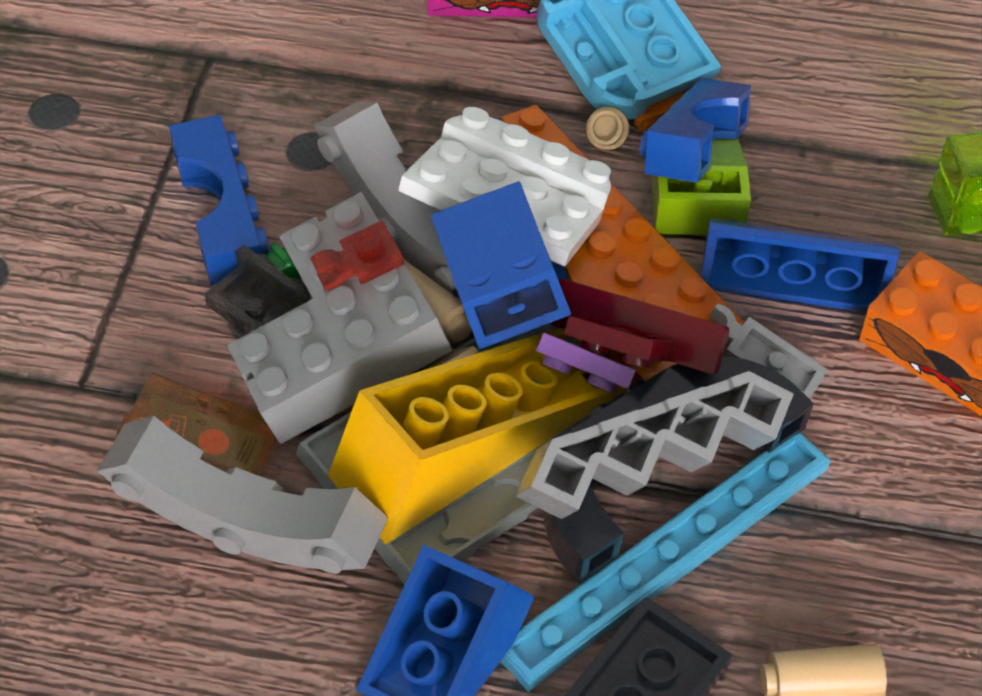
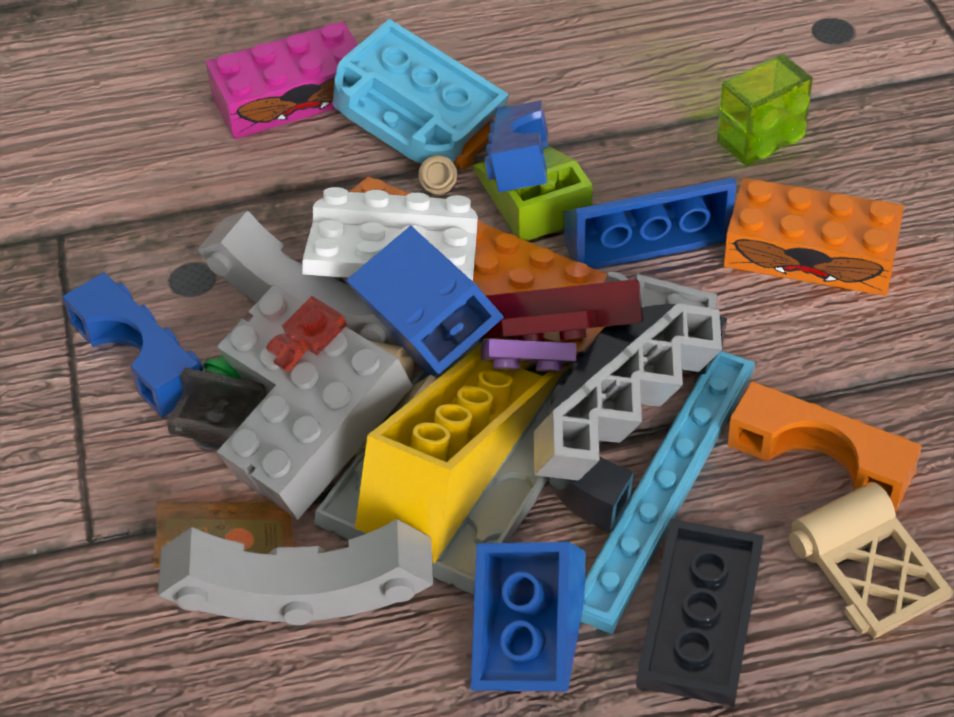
camera: 20 degrees left, 5 degrees down
none -> orange arch [727,381,922,511]

